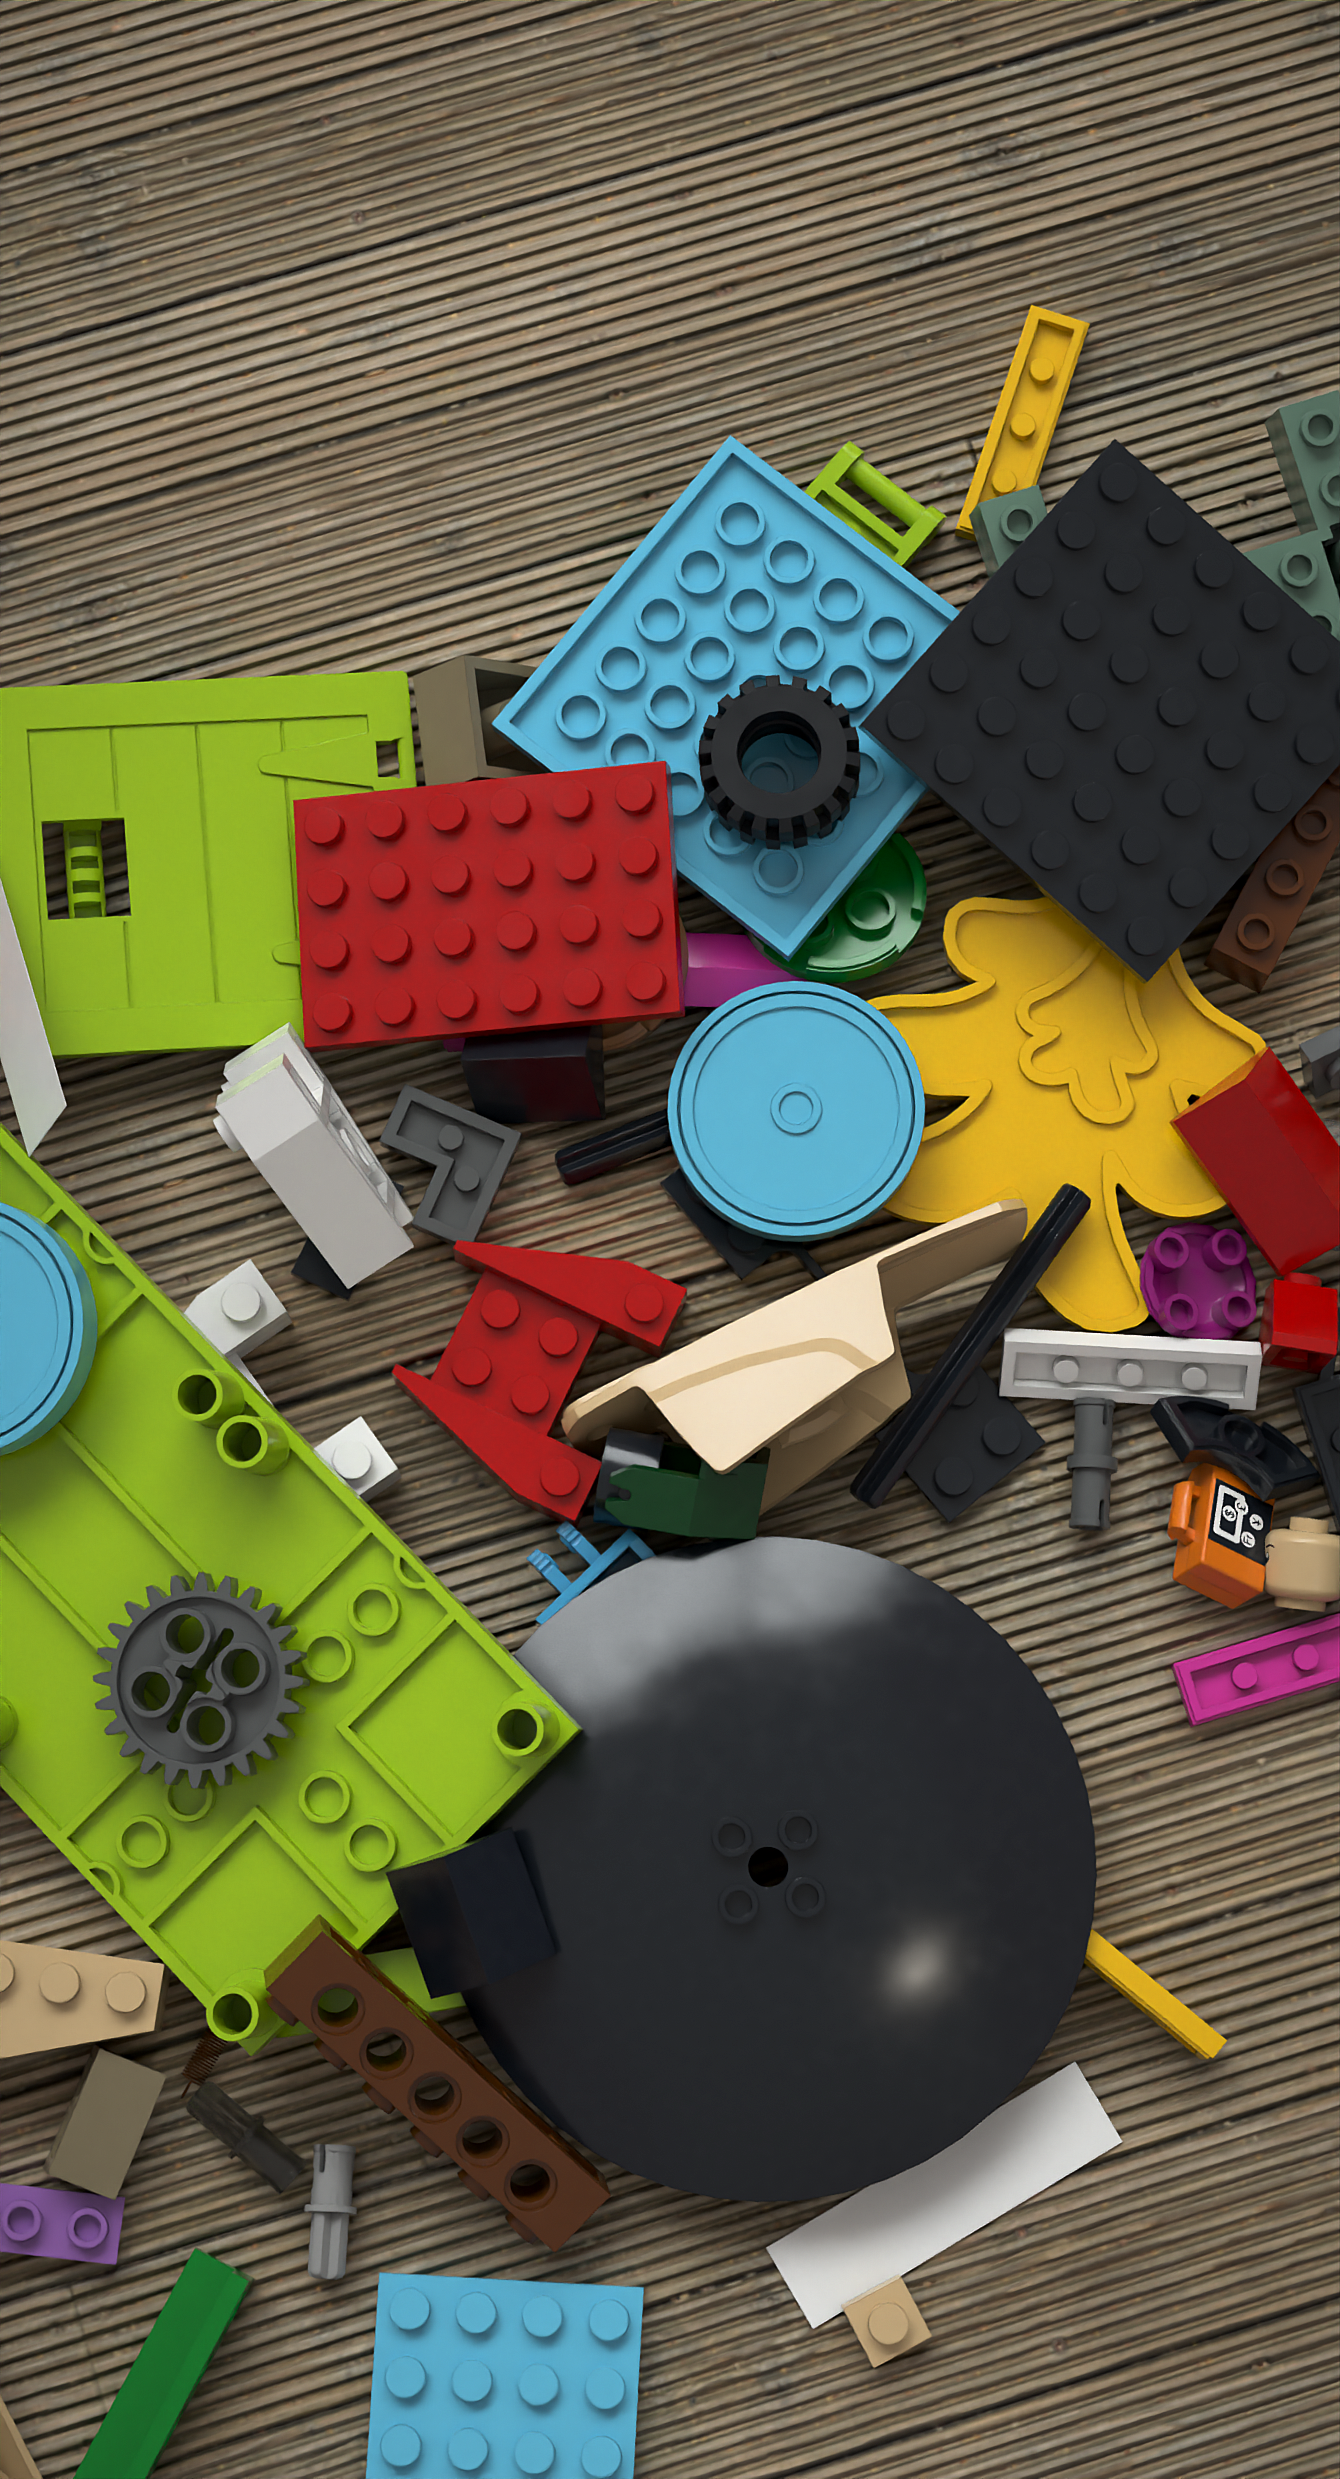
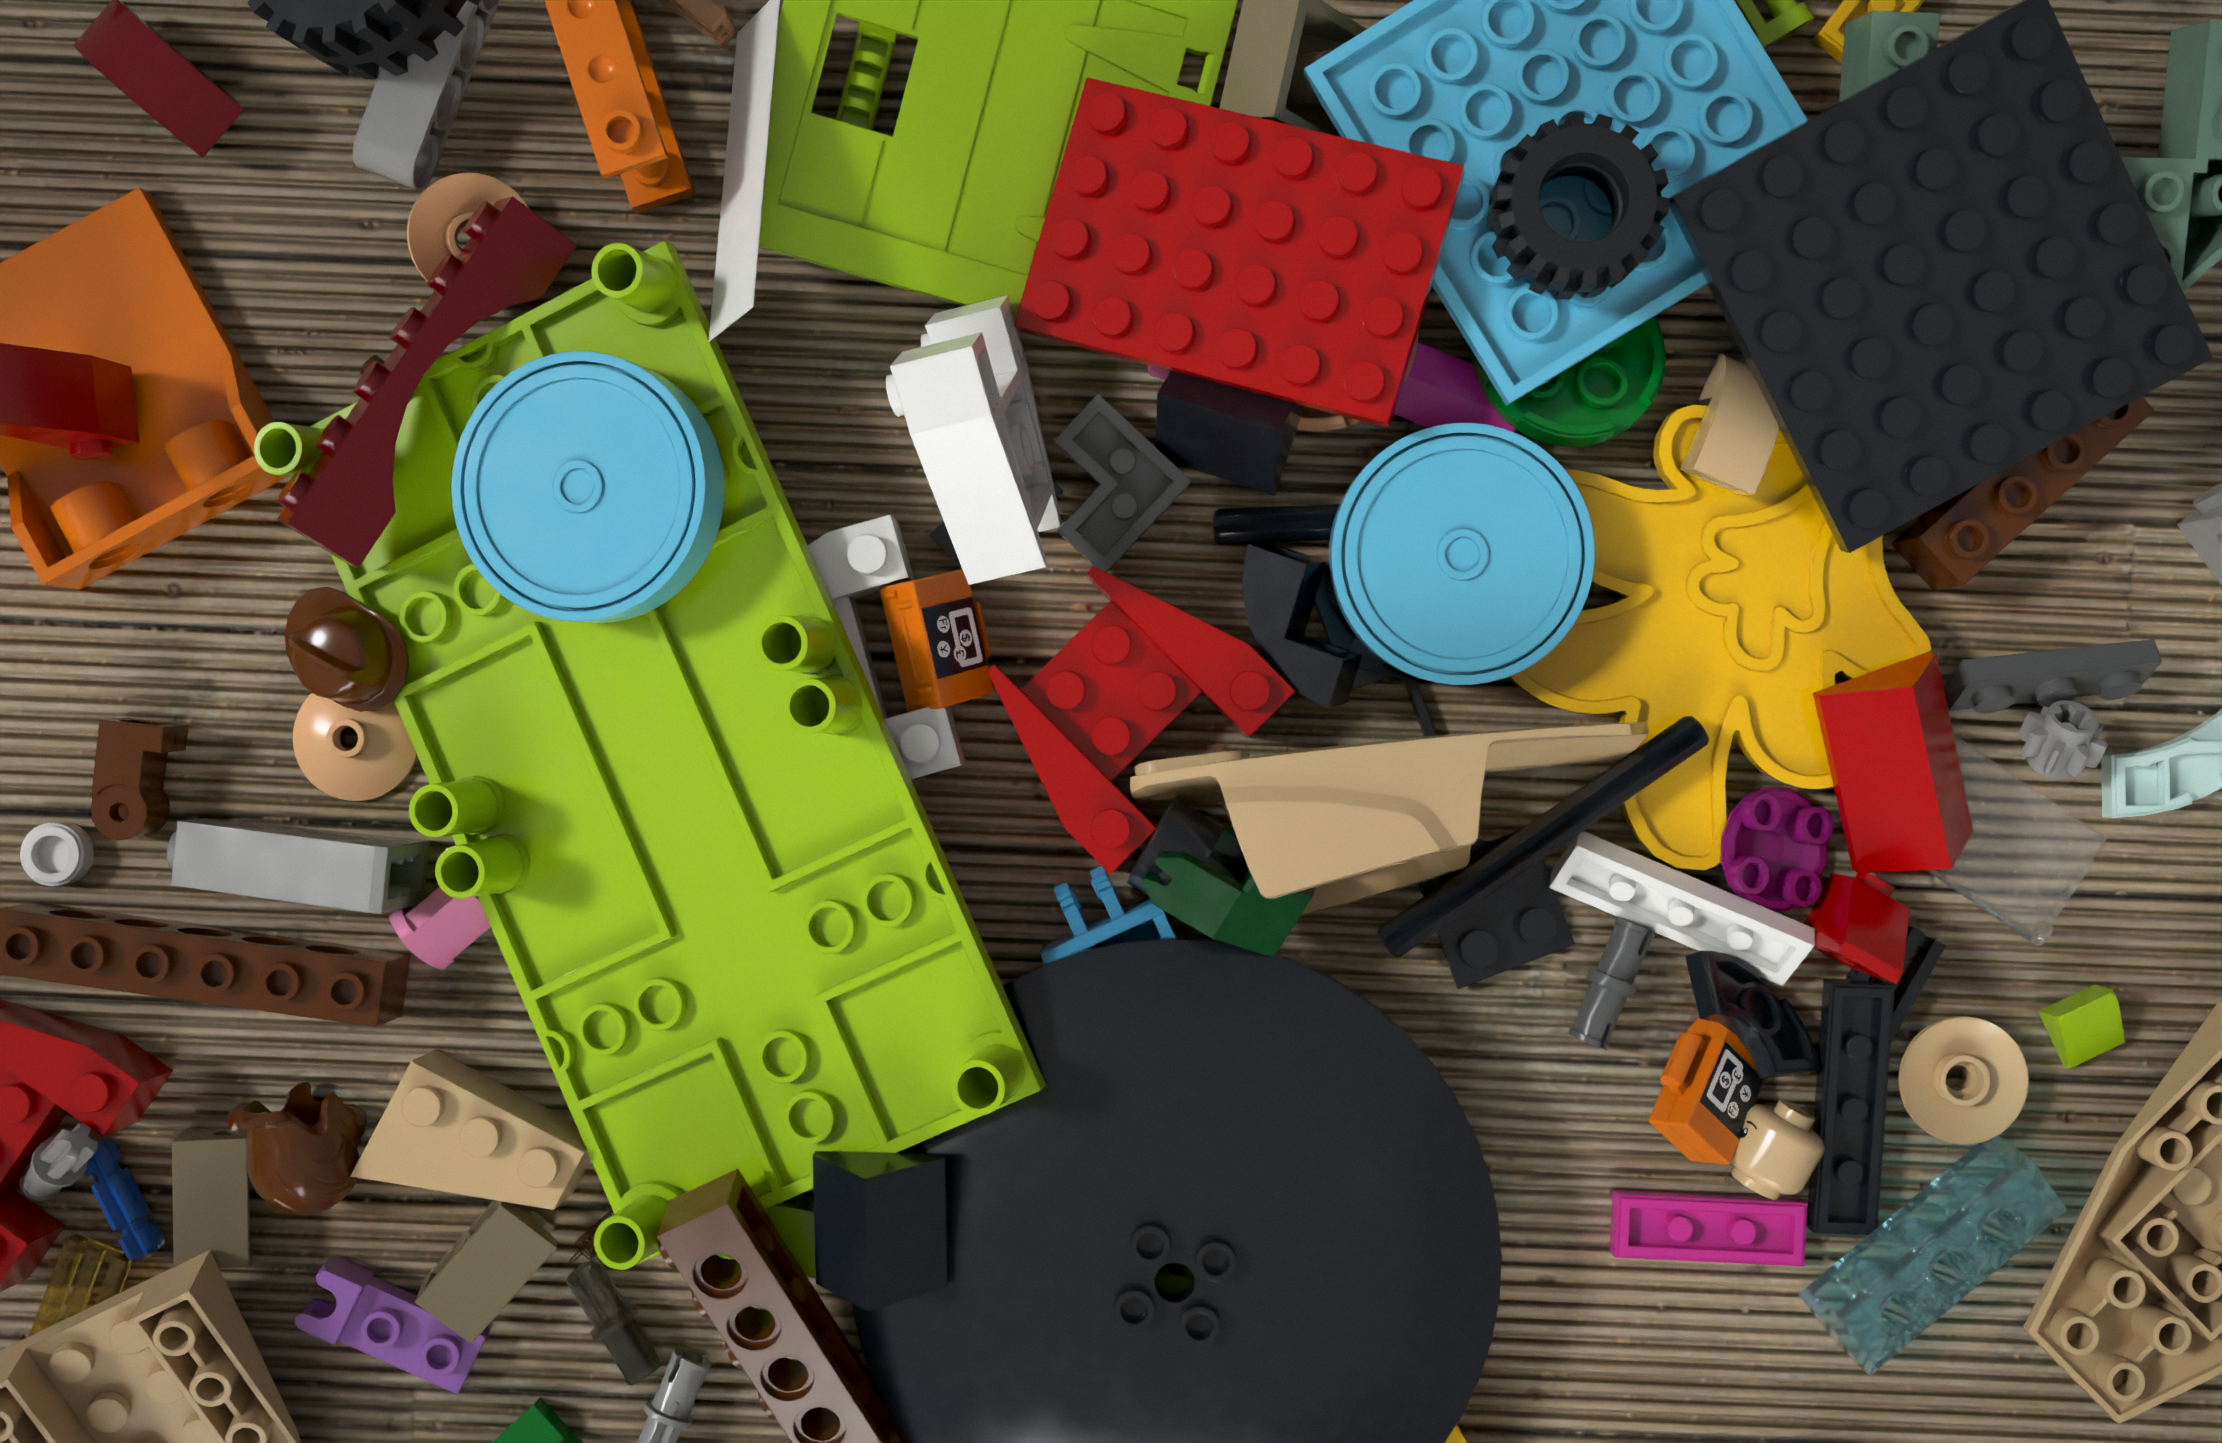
camera: 25 degrees right, 10 degrees up
dark grey gear [93,1572,310,1789] -> none
none -> orange piece [880,569,994,712]
none -> black brick [1242,542,1363,709]
none -> tan brick [1680,354,1780,495]

